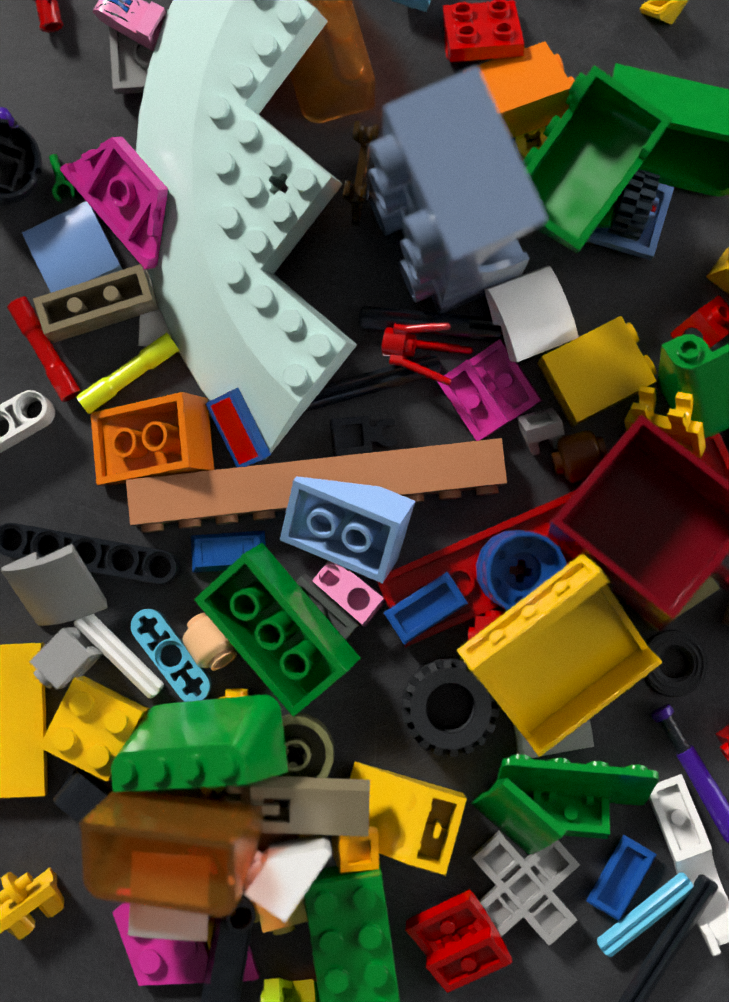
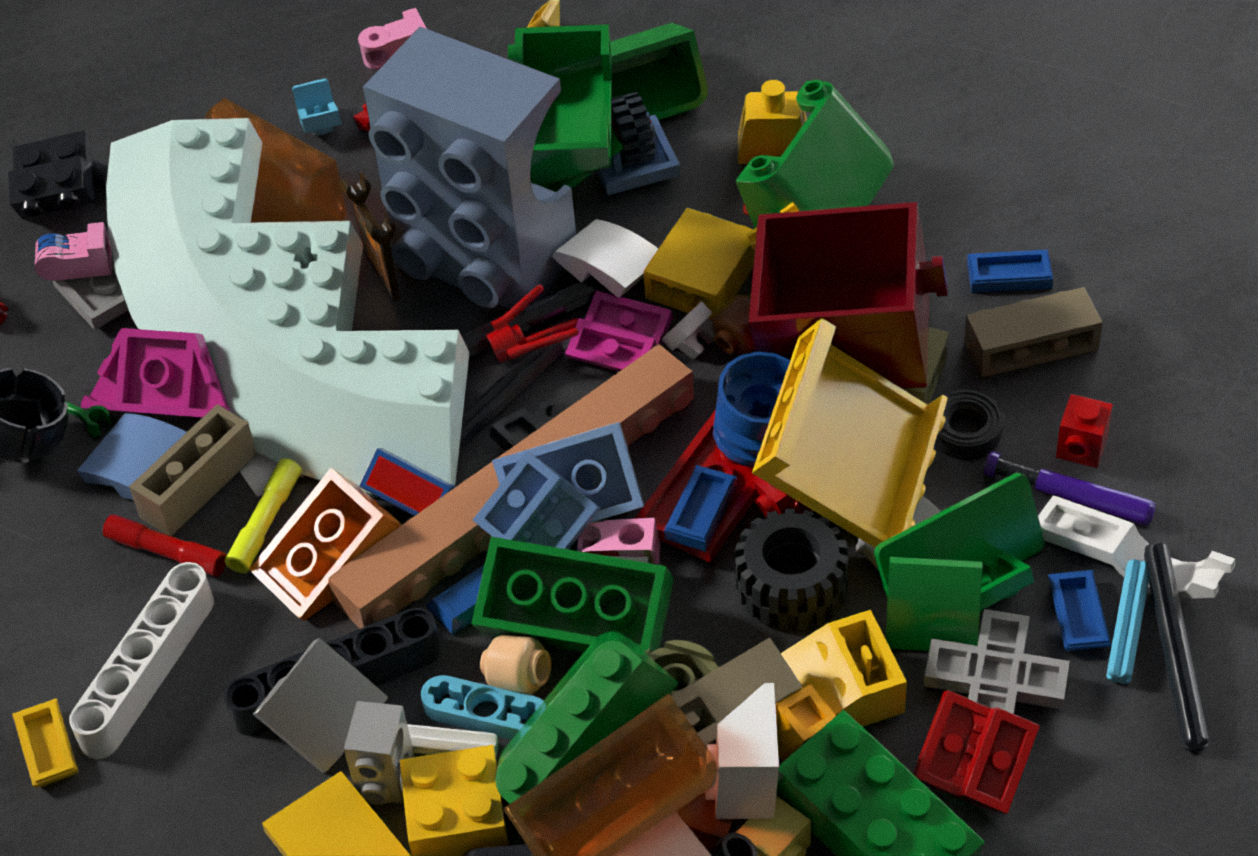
camera: 30 degrees left, 35 degrees down
none -> medium blue slope [473,451,601,550]

